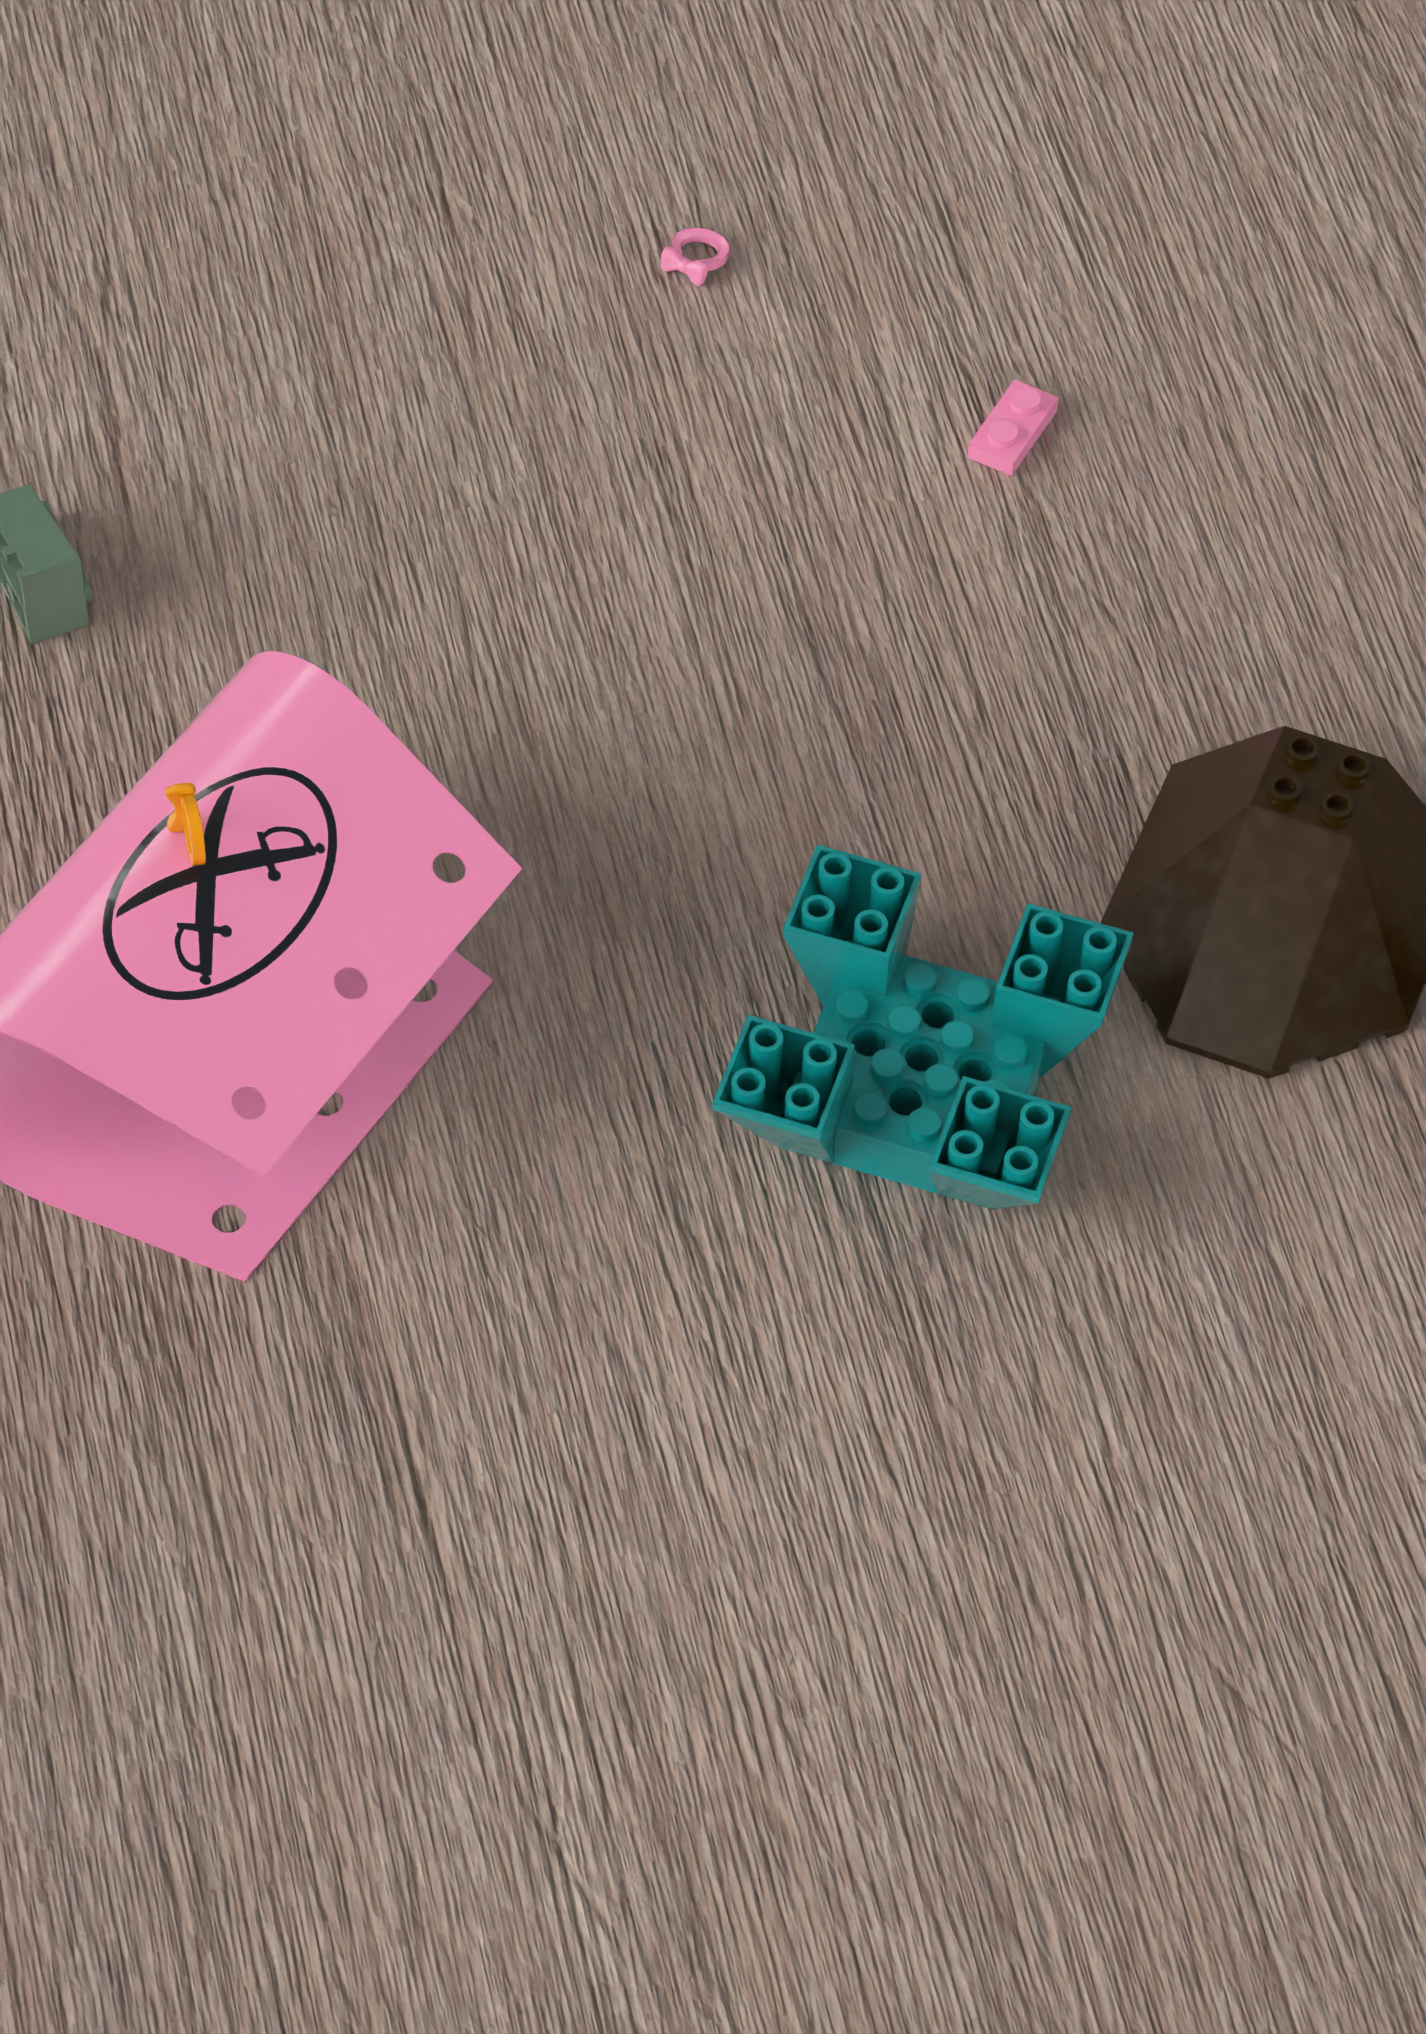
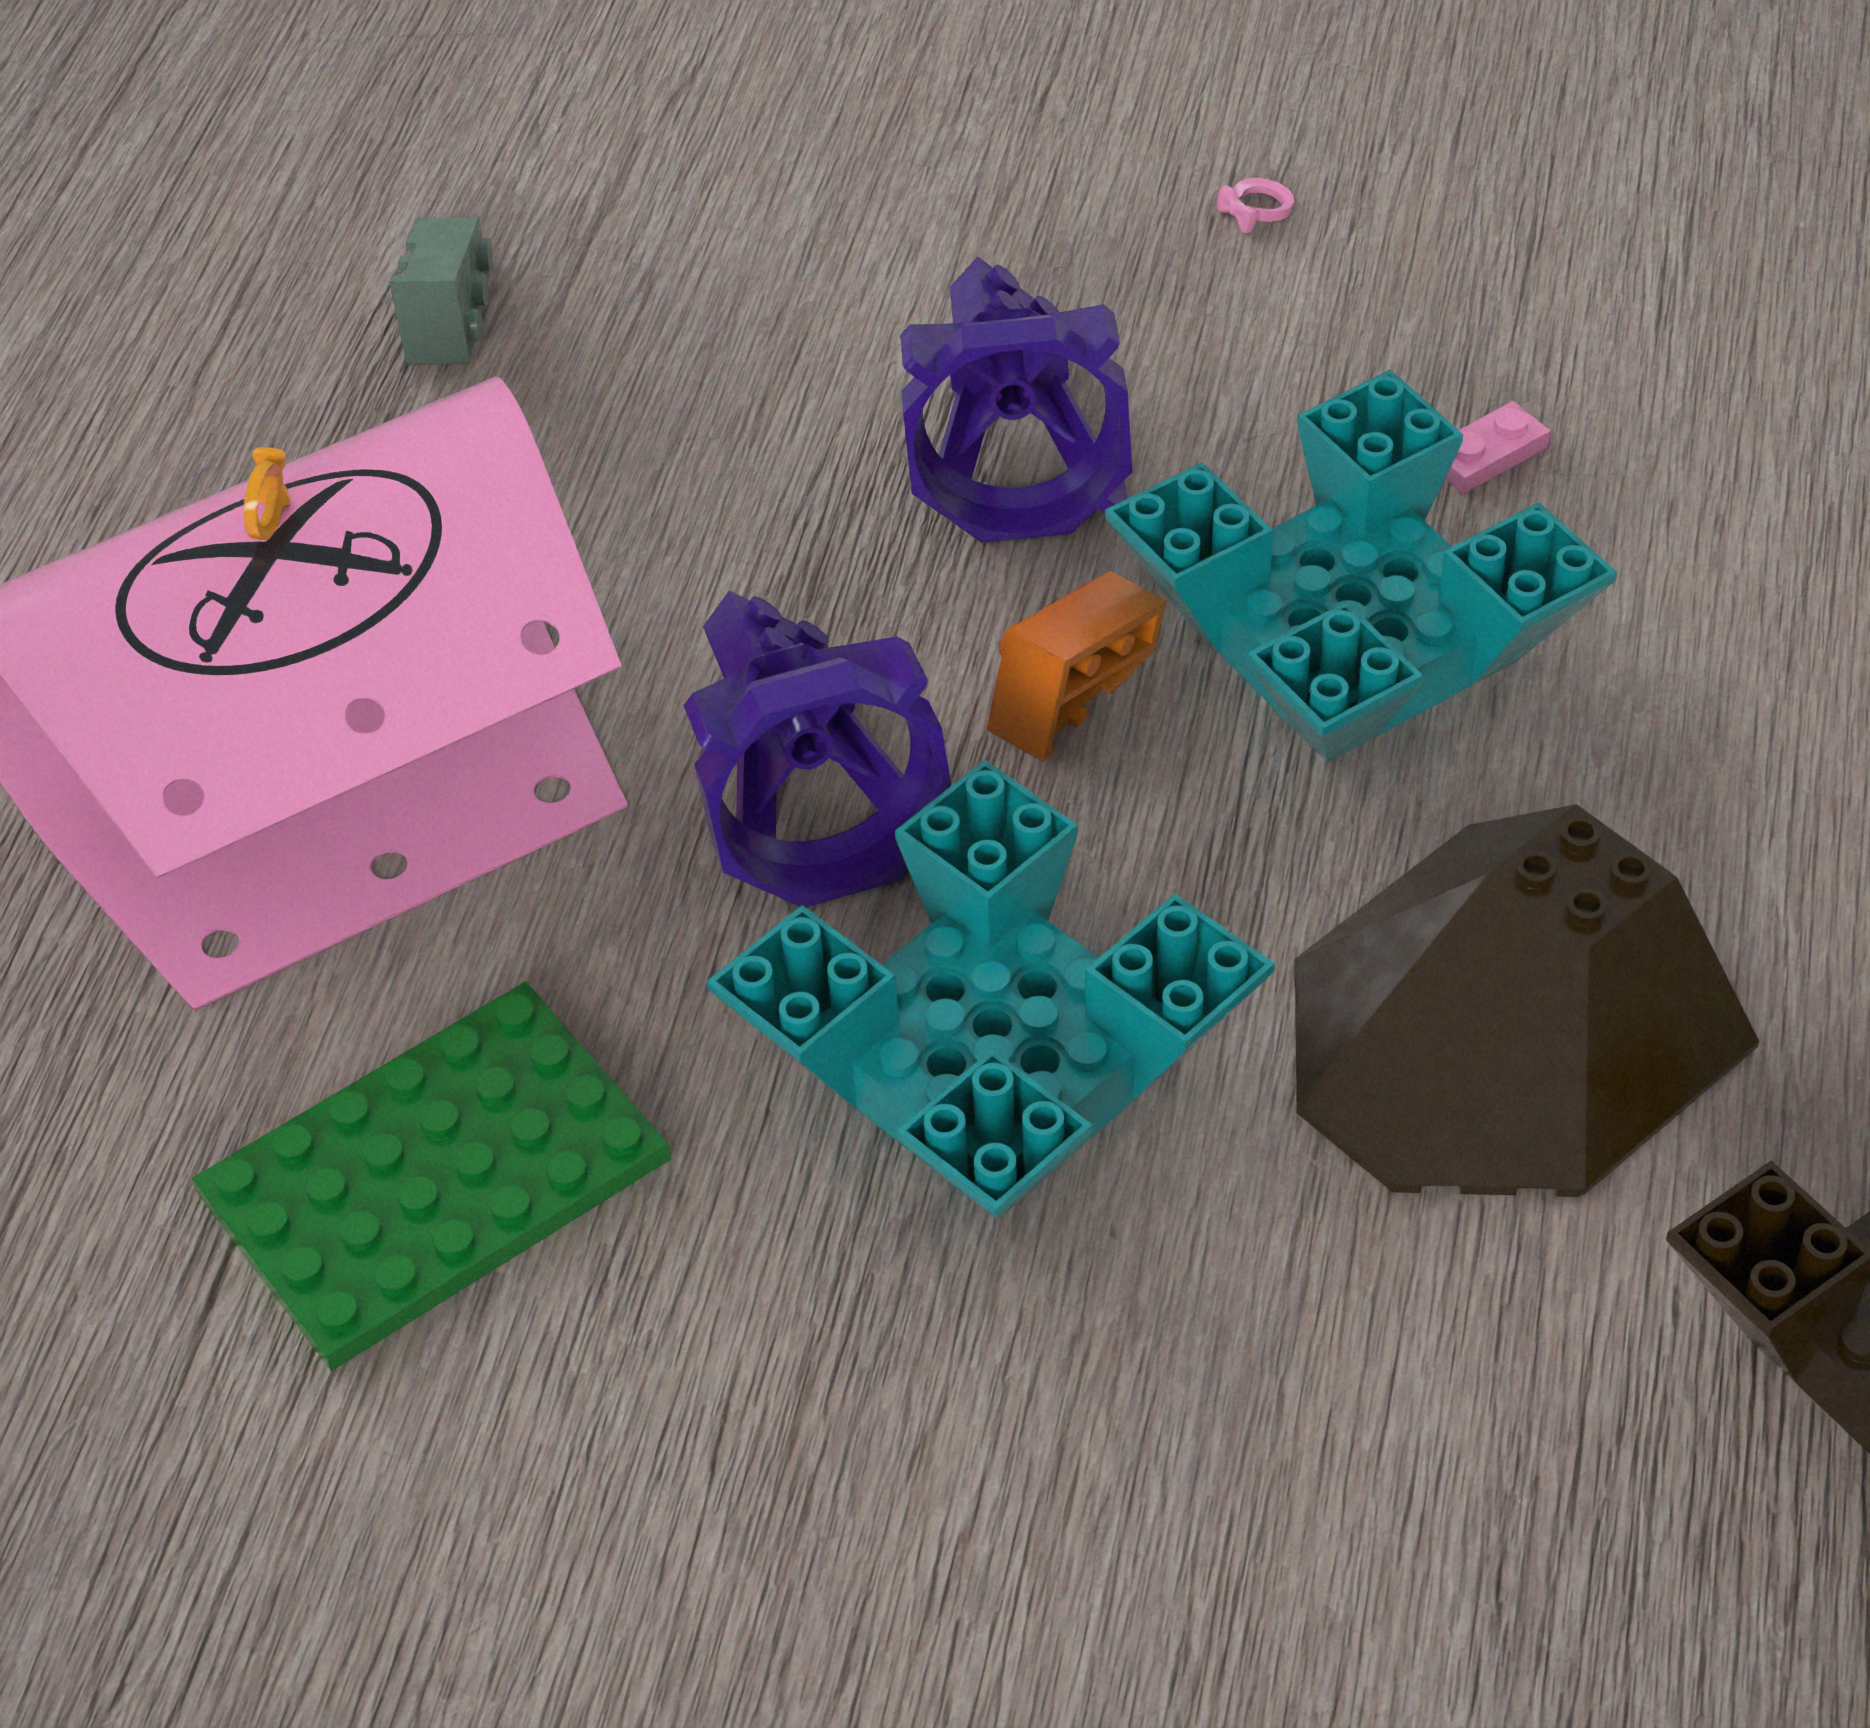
camera: 30 degrees right, 5 degrees down
none -> green plate [192,981,671,1371]
none -> dark purple plate [683,590,952,907]
none -> dark purple plate [900,256,1133,543]
none -> orange wedge [986,571,1167,762]
none -> teal slope [1105,369,1617,763]

